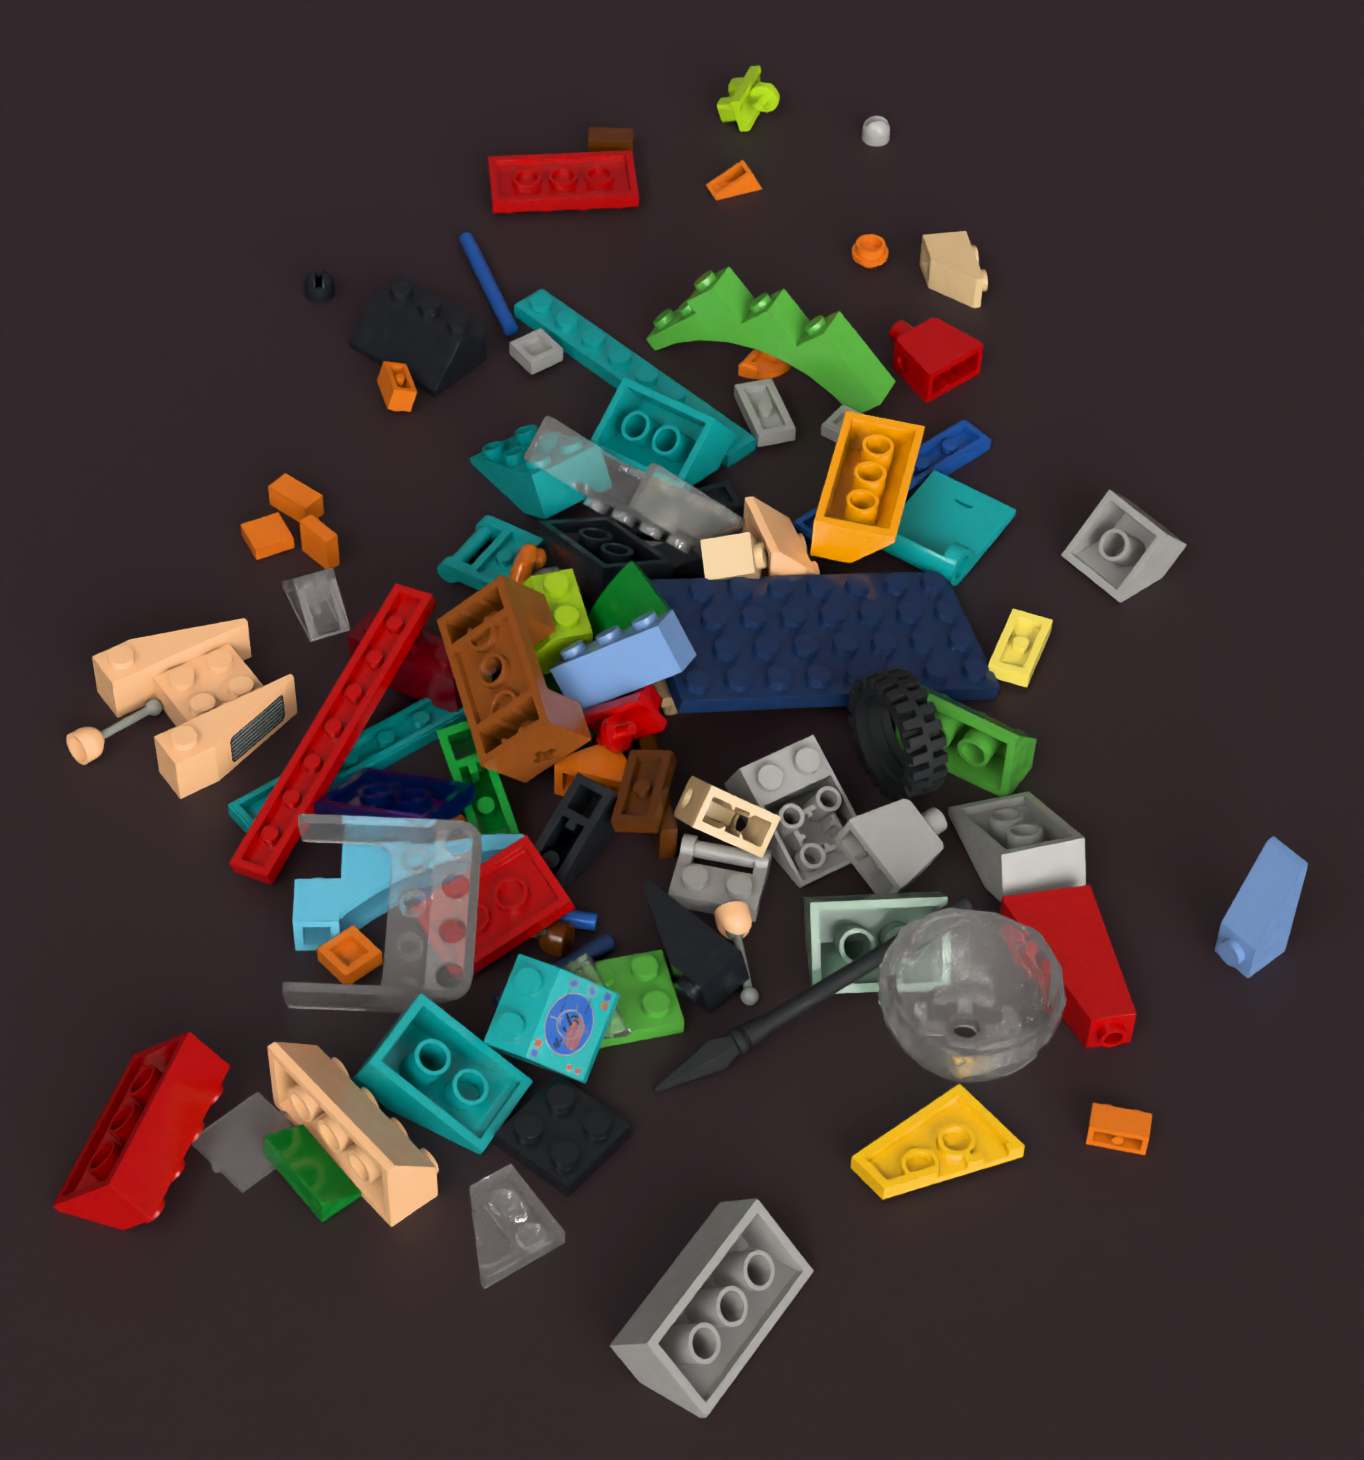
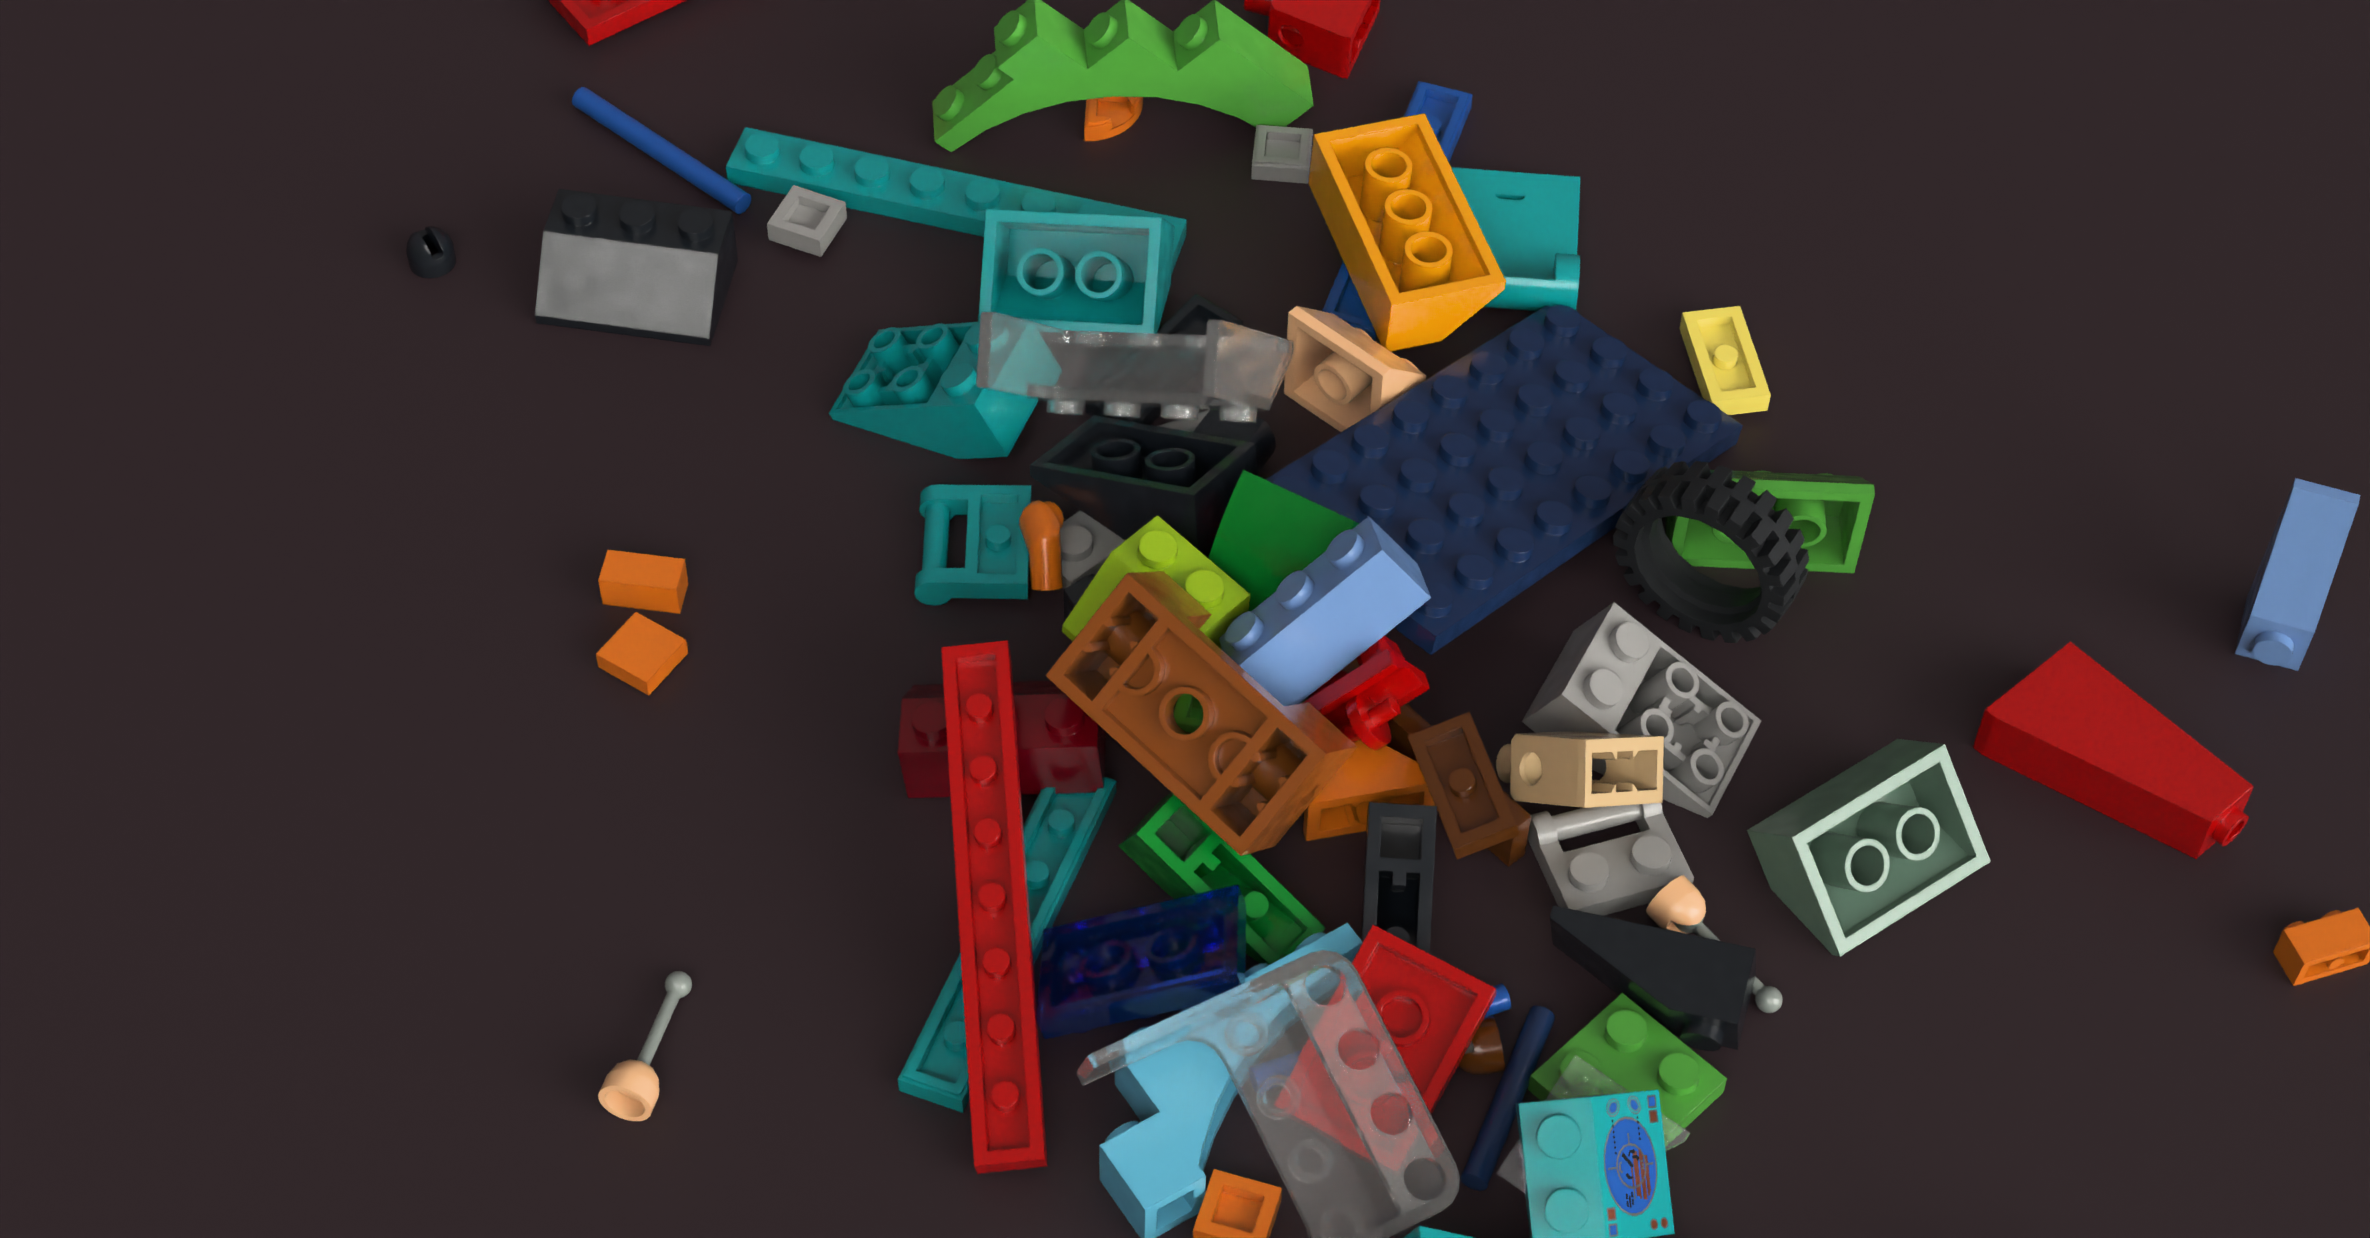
camera: 30 degrees left, 5 degrees up
light nougat wedge [92,618,297,799] -> none
clear slope [282,567,350,642] -> none
orange tile [299,514,340,571] -> none
orange piece [377,361,417,412] -> none
black piece [654,895,973,1093] -> none
slope [700,532,767,580] -> none
light grey plate [734,378,796,447] -> none
light grey torso [834,798,947,894] -> none
yellow wing [850,1083,1025,1200] -> none
clear piece [878,907,1067,1083] -> none
light grey slope [948,791,1086,902] -> none
light grey slope [1061,489,1187,603] -> none

